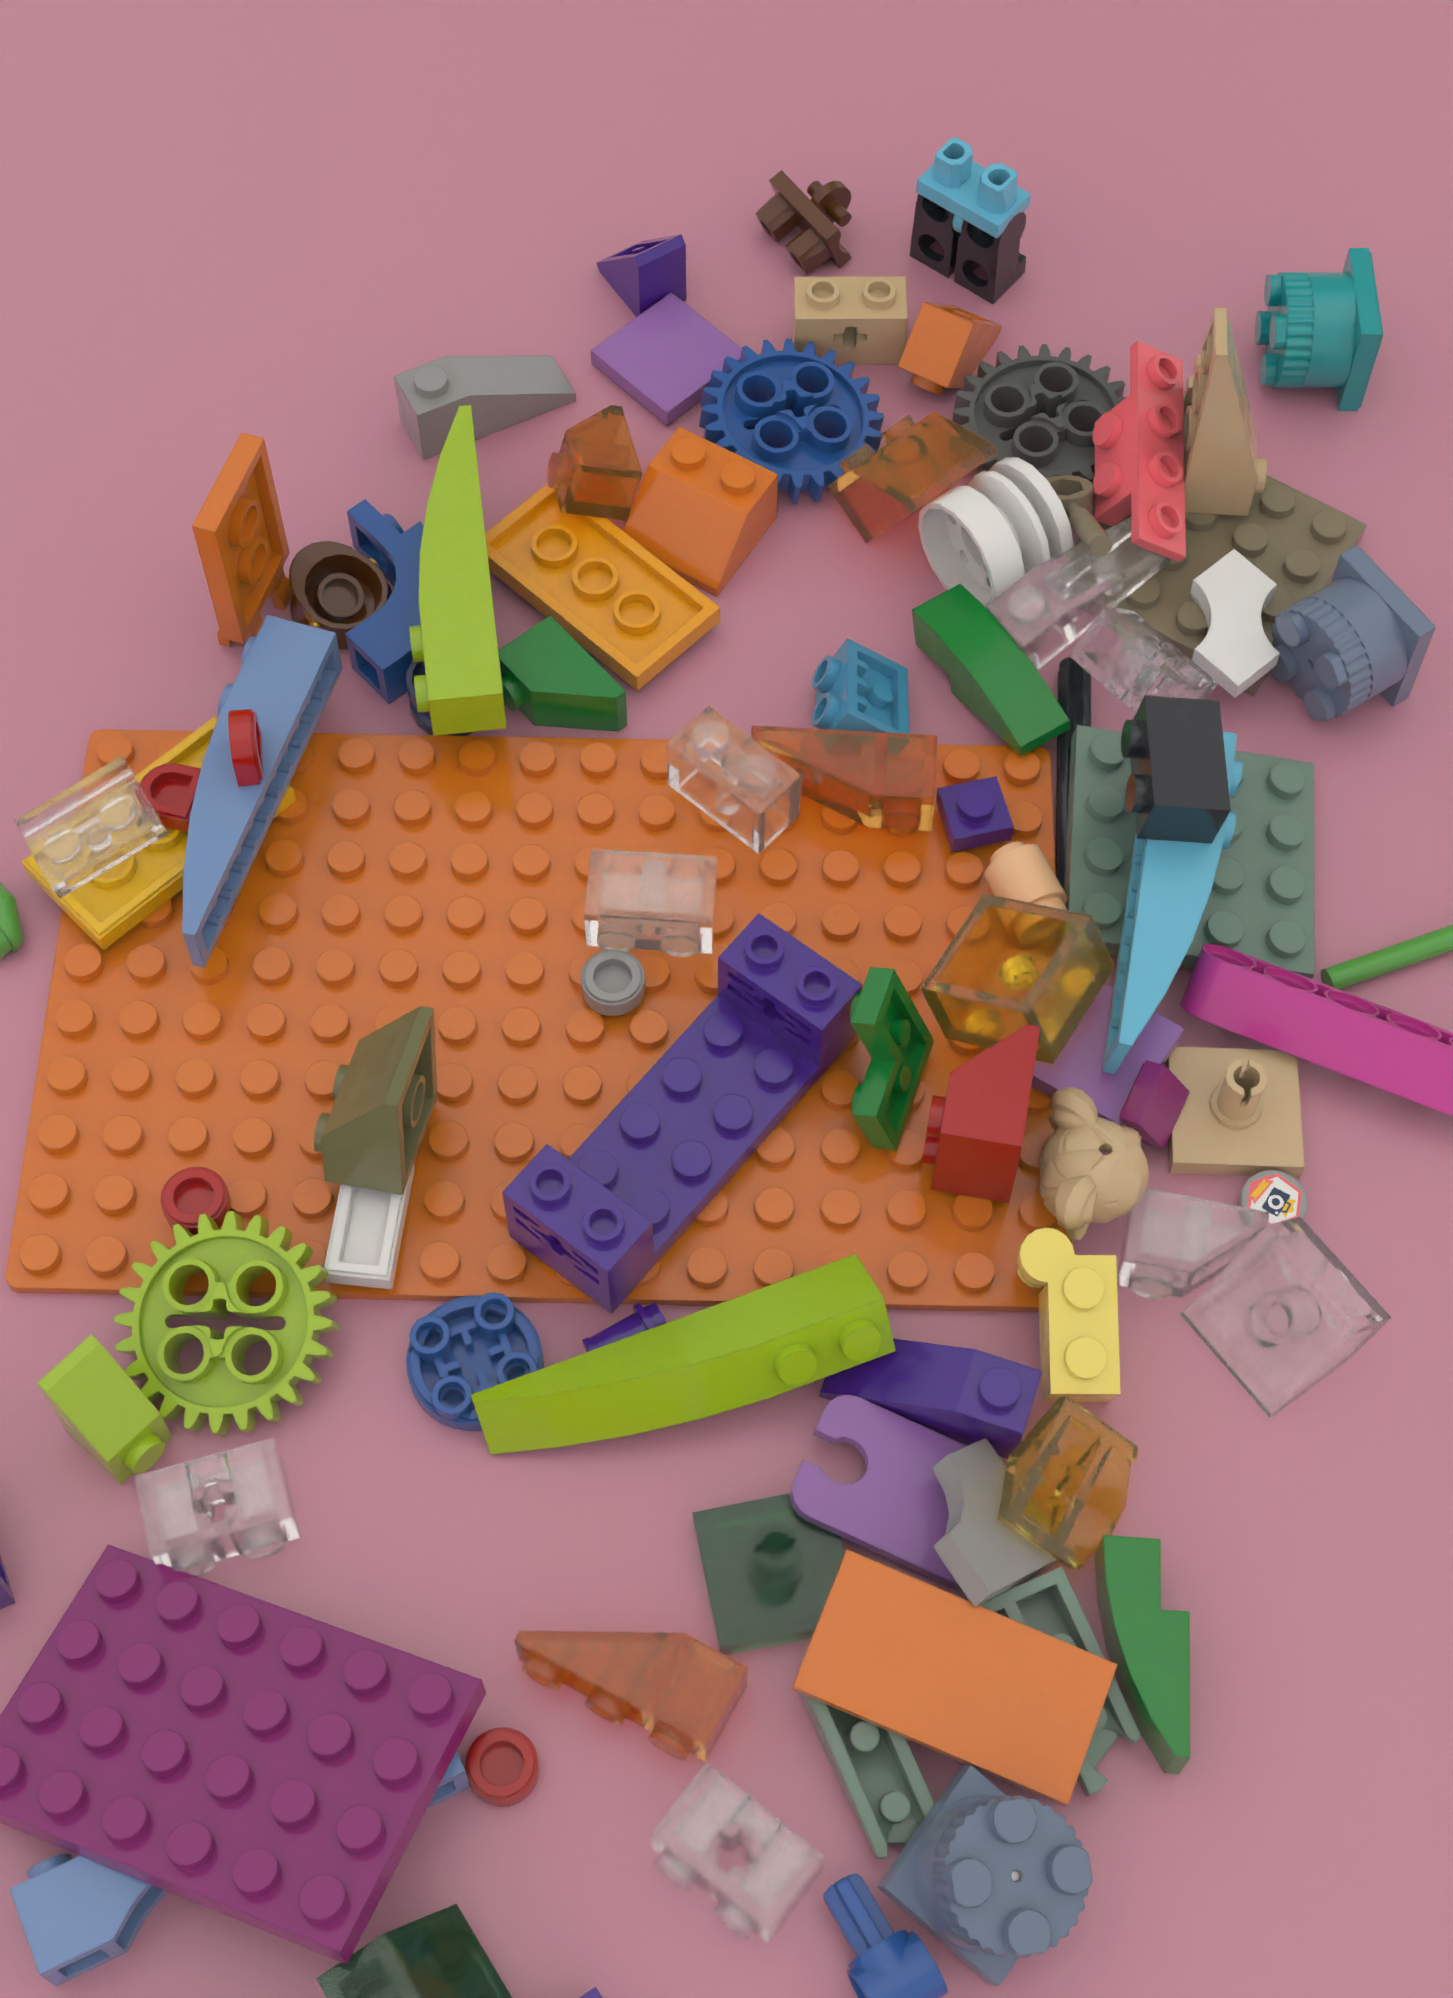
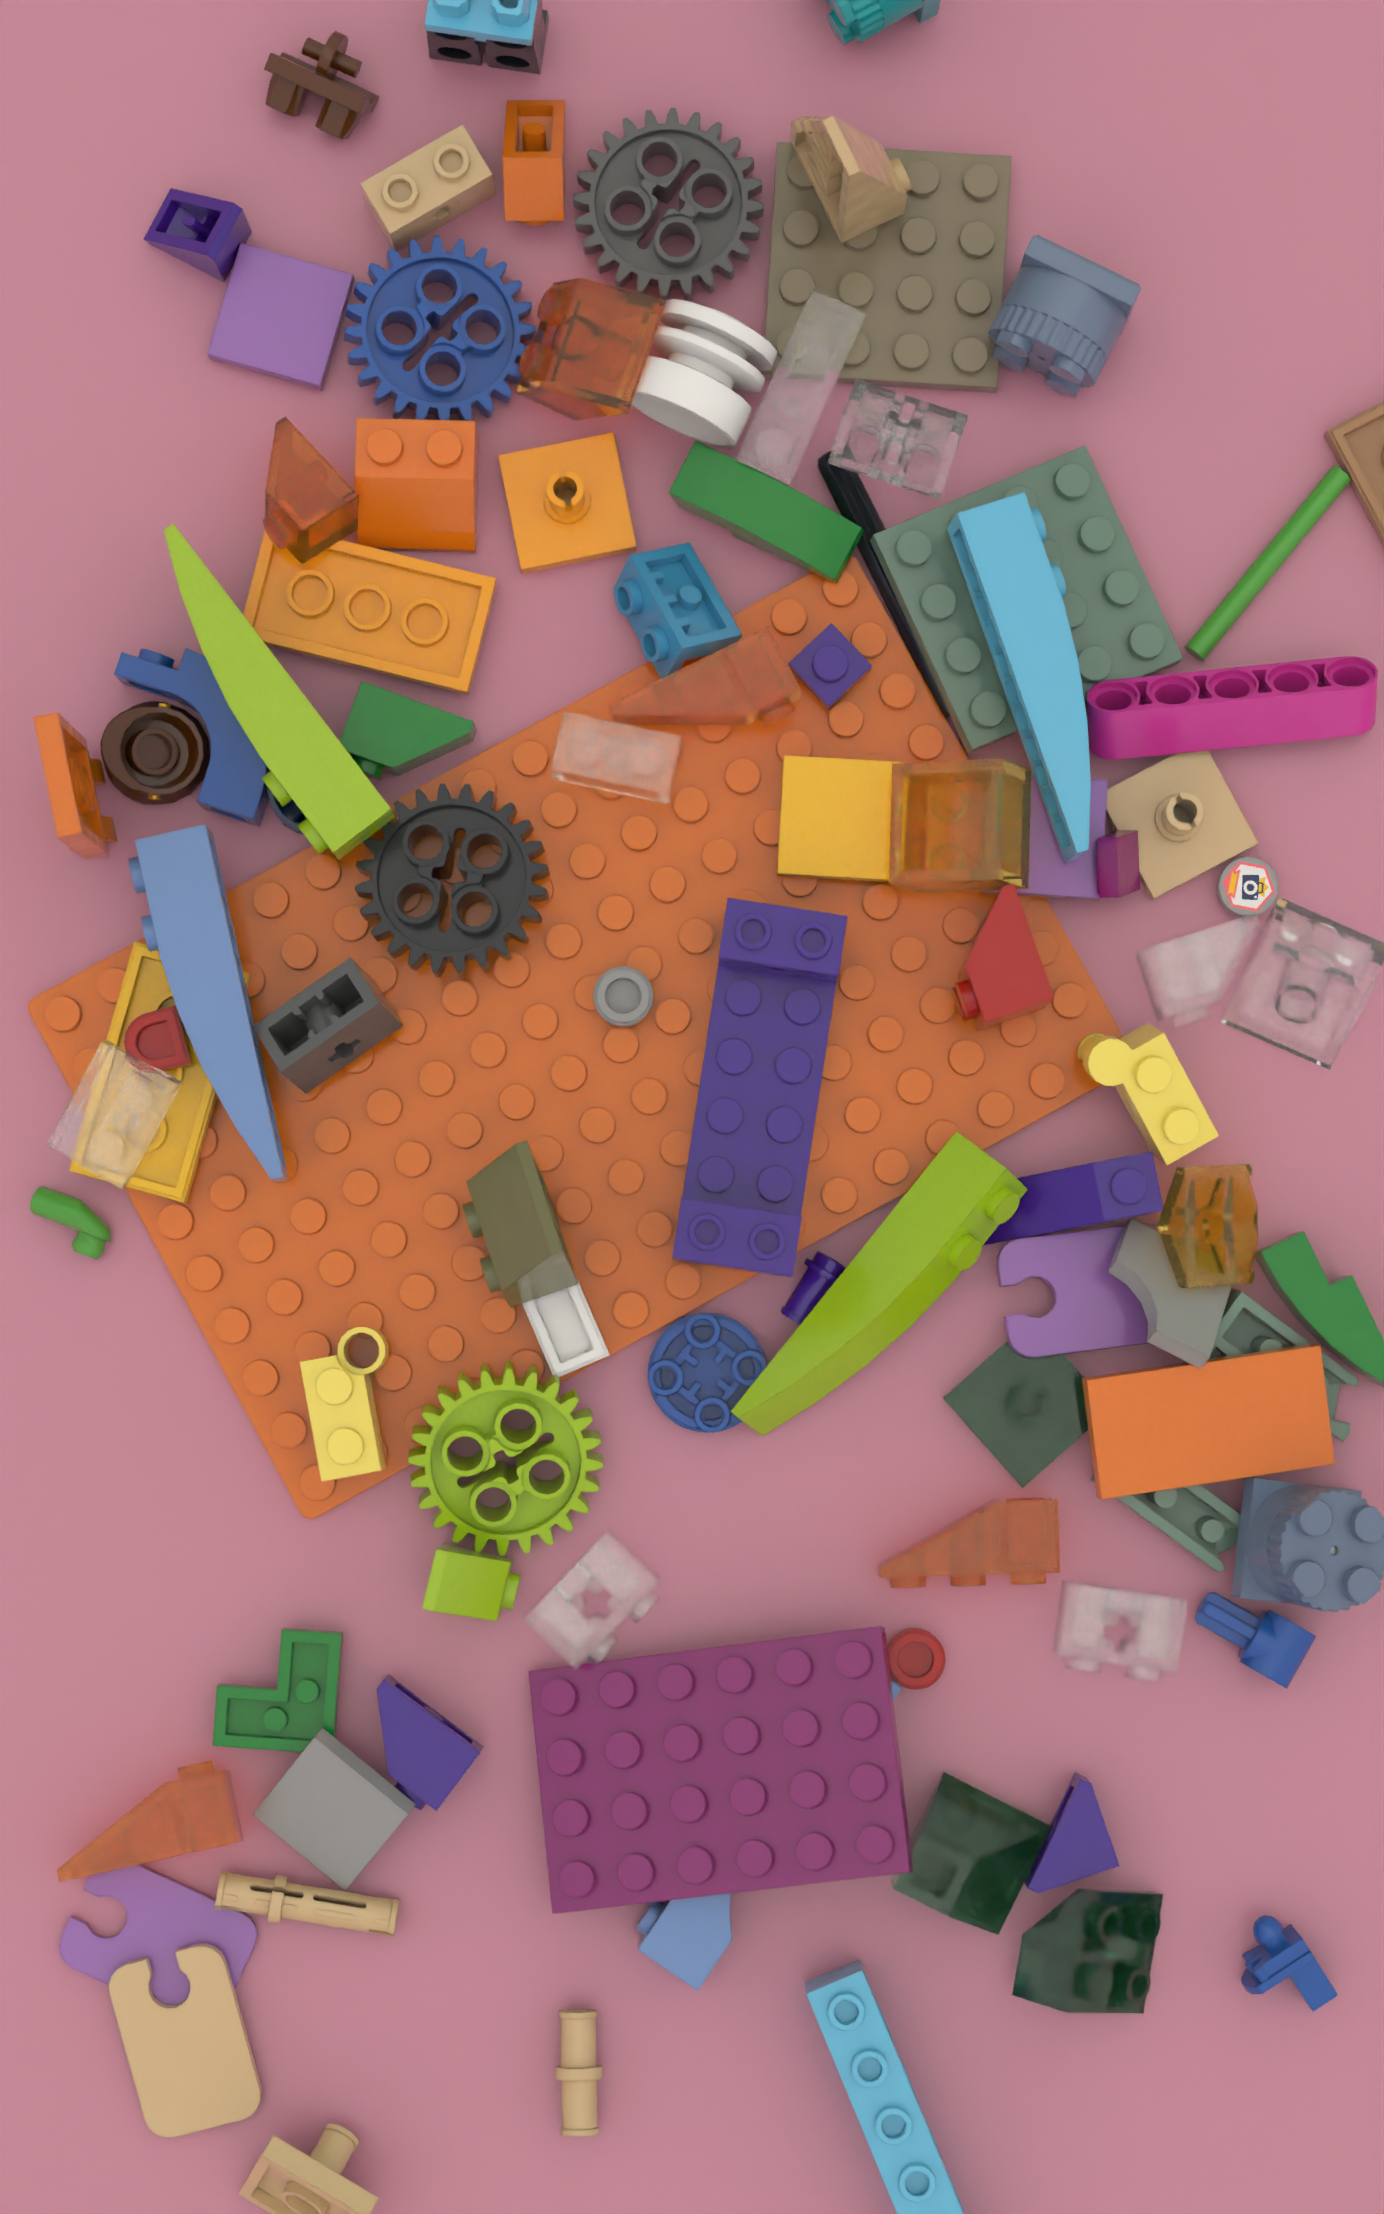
camera: 25 degrees left, 25 degrees up
red tile [160,1167,231,1235] -> none
red tile [228,709,263,787] -> none
light grey slope [394,355,576,460] -> none
clear brick [584,849,718,957] -> none
green plate [850,967,934,1151] -> none
light nougat brick [984,841,1069,939] -> none
tan hair [1039,1087,1149,1240] -> none
dark tan piece [1046,475,1113,557] -> none
coral bracket [1092,340,1186,562] -> none
black brick [1121,695,1231,844] -> none
white tile [1190,549,1280,698] -> none
none -> dark grey brick [252,957,403,1094]
none -> light yellow hinge [300,1327,389,1482]
none -> black gear [355,784,550,978]
none -> light orange tile [498,432,637,574]
none -> yellow tile [777,755,903,882]

